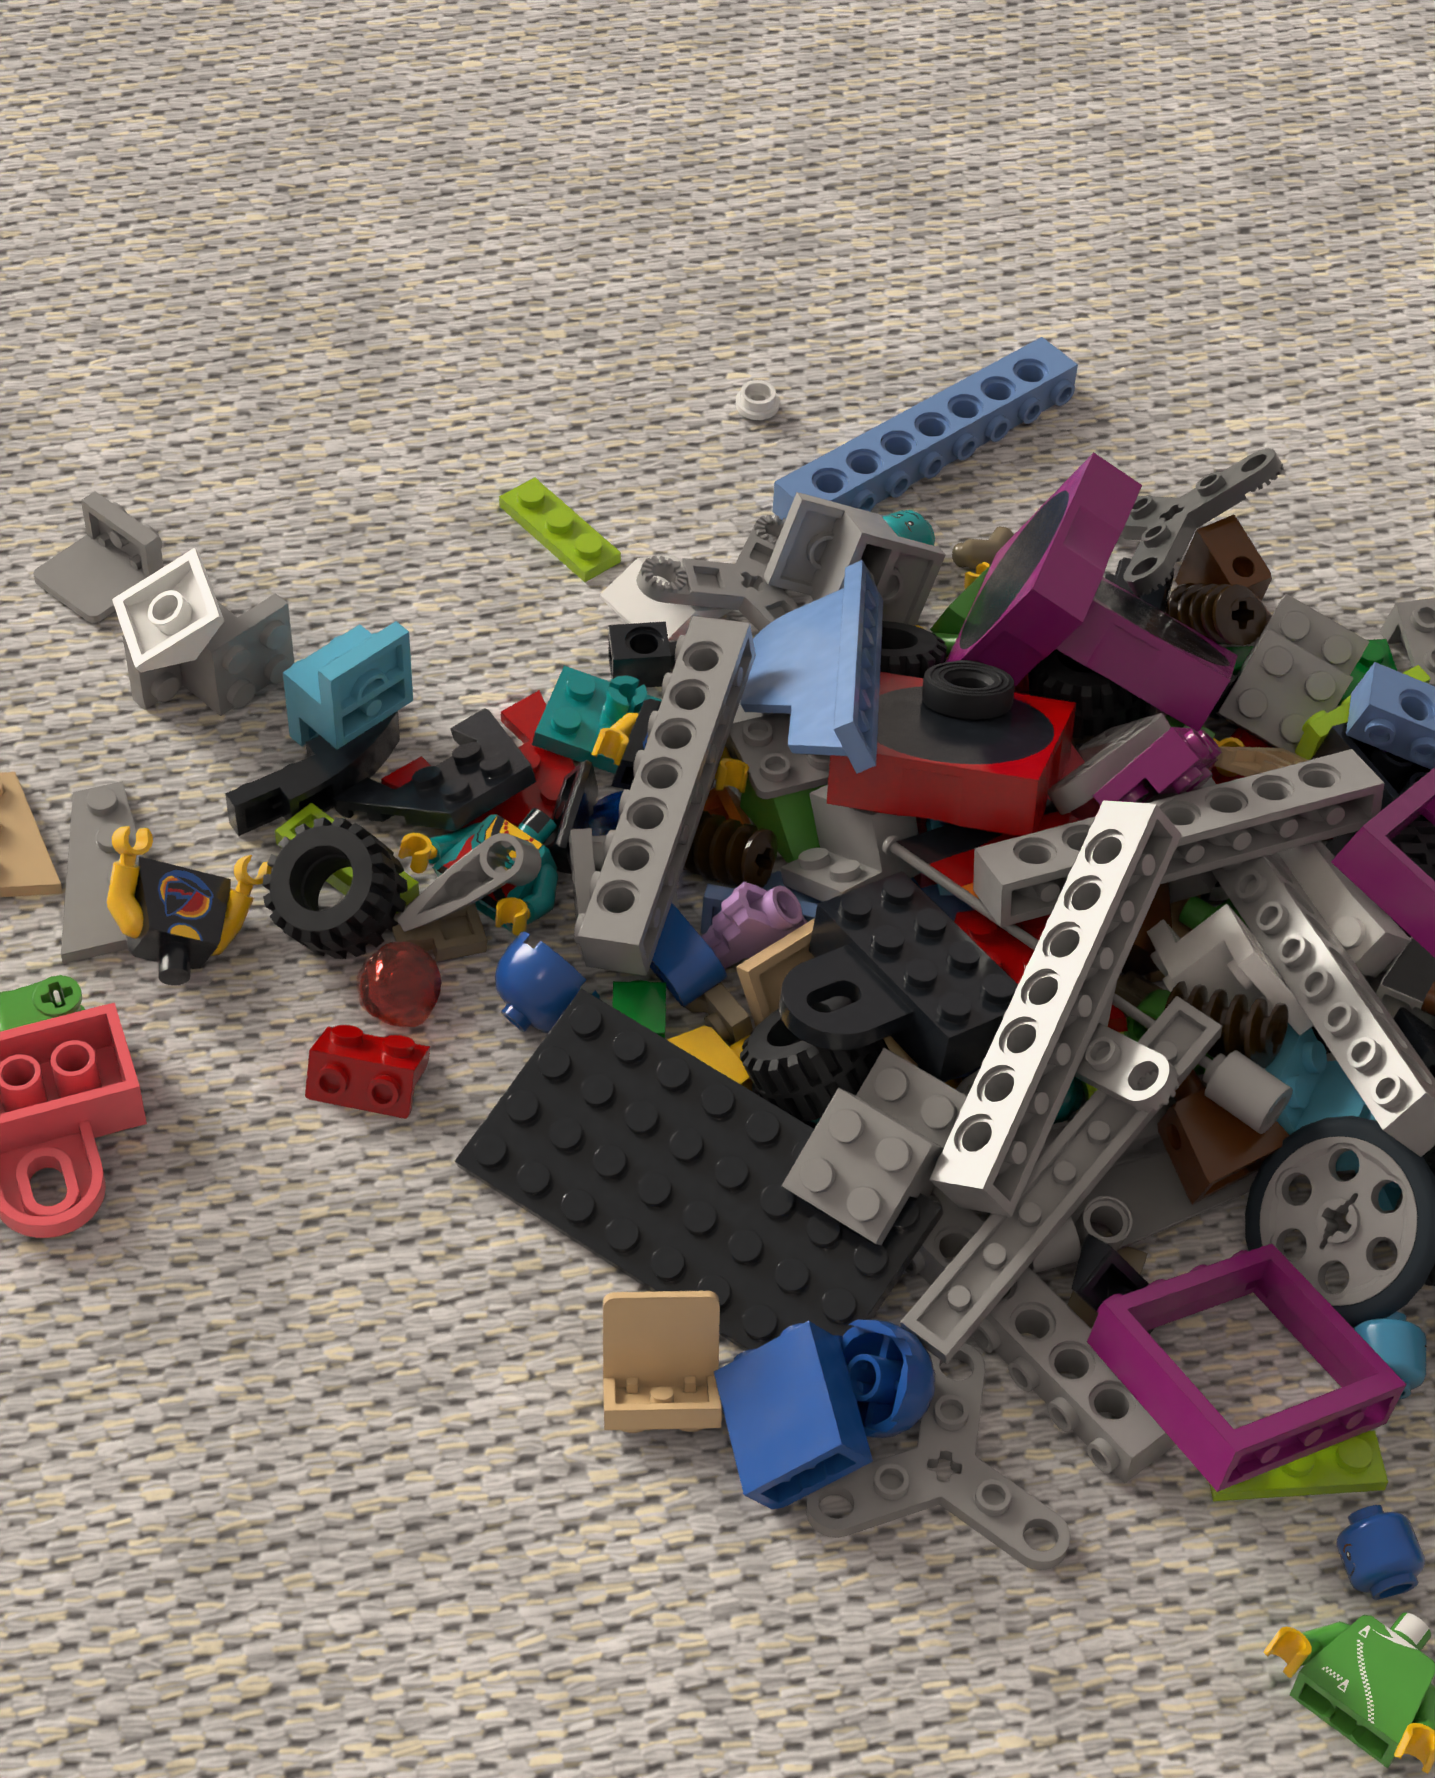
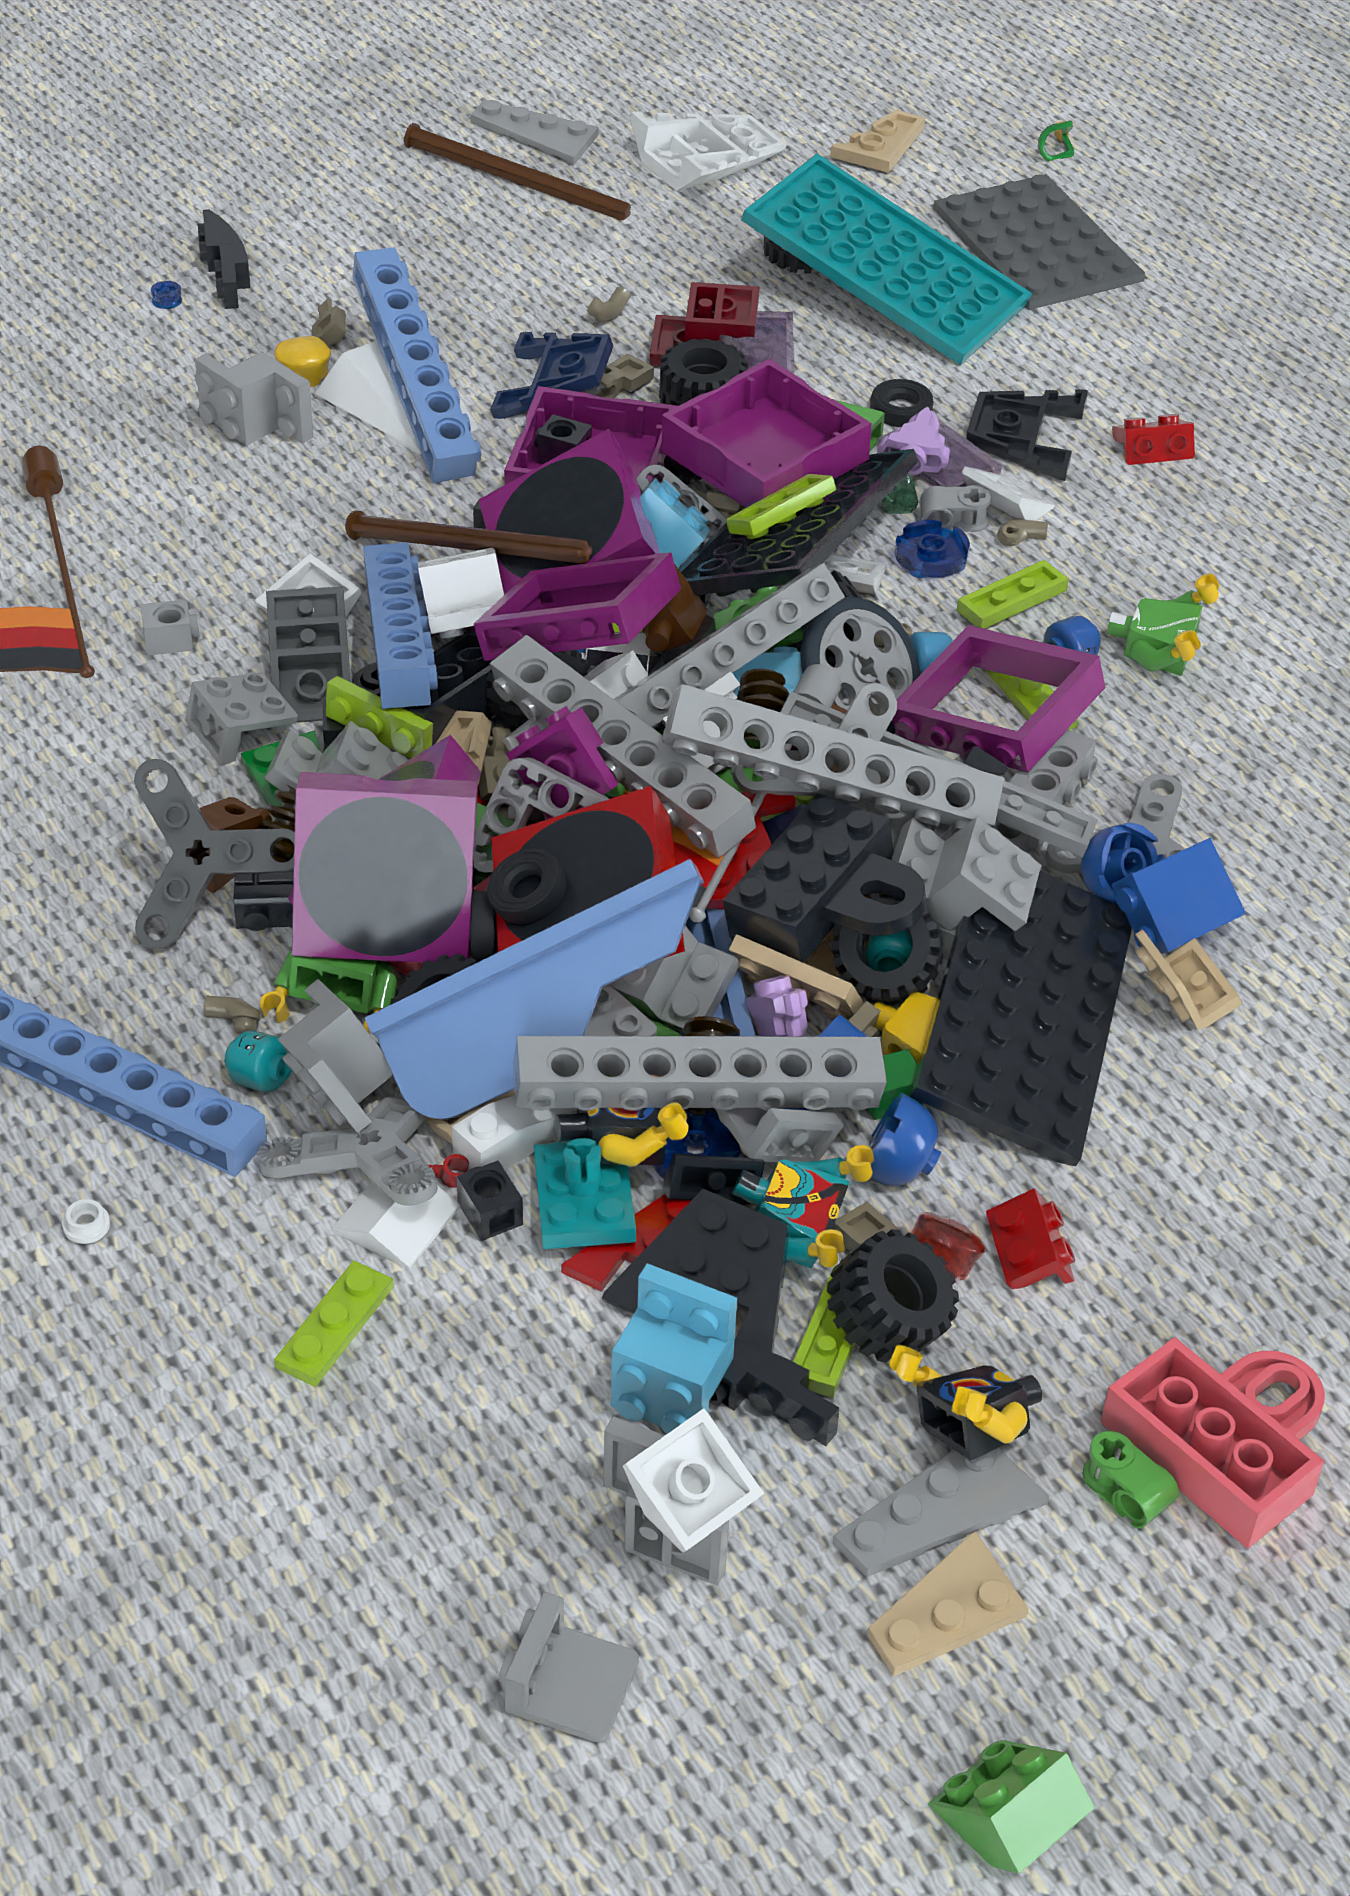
camera: 110 degrees left, 5 degrees down
light grey piece [397,833,541,932] -> none

